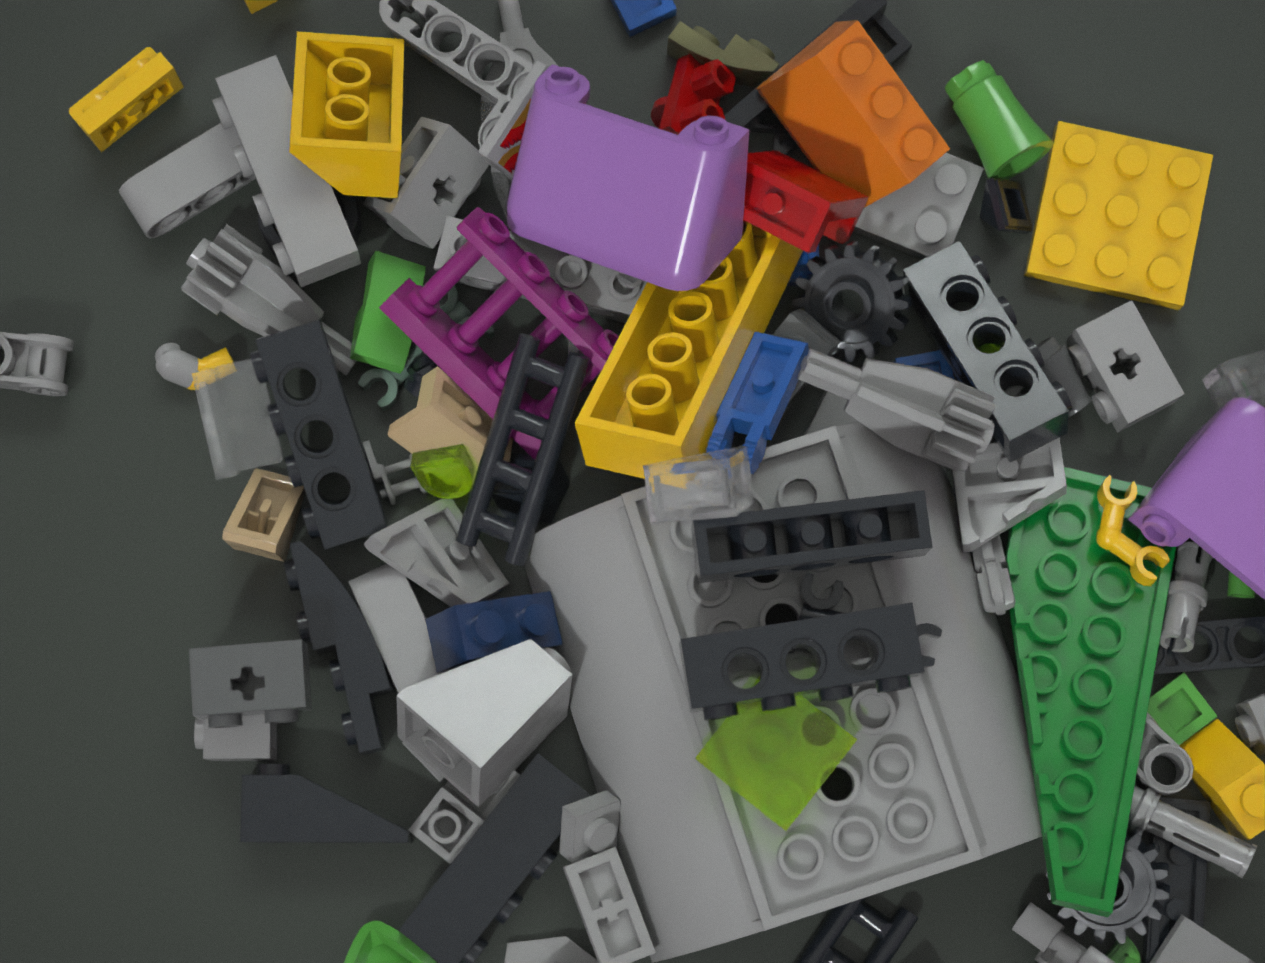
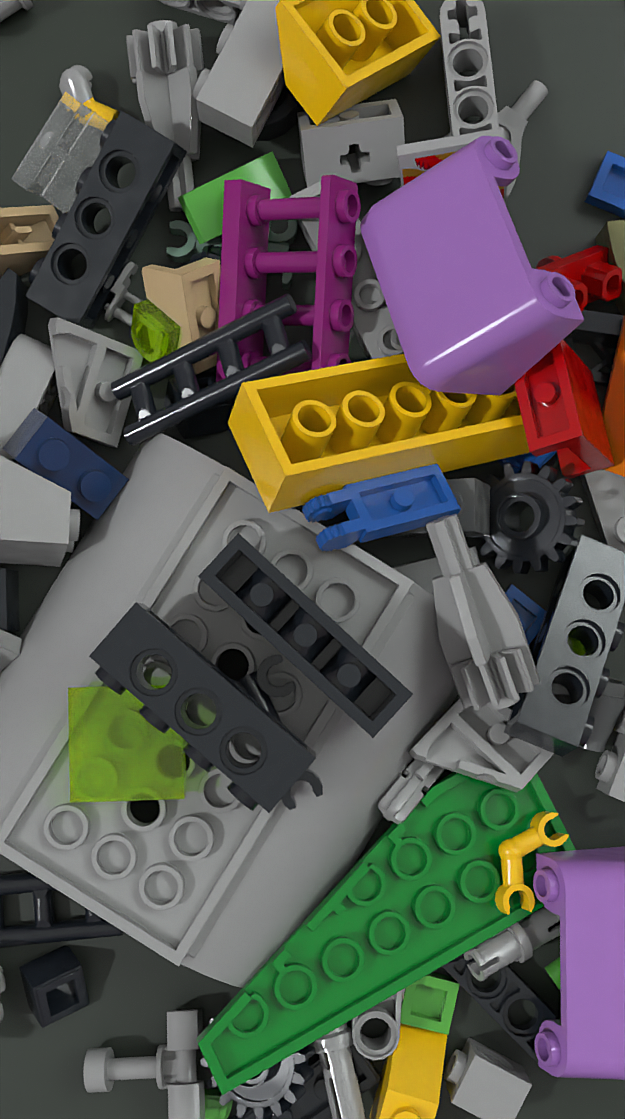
camera: 55 degrees right, 5 degrees up
clear slope [643,446,754,523] -> none

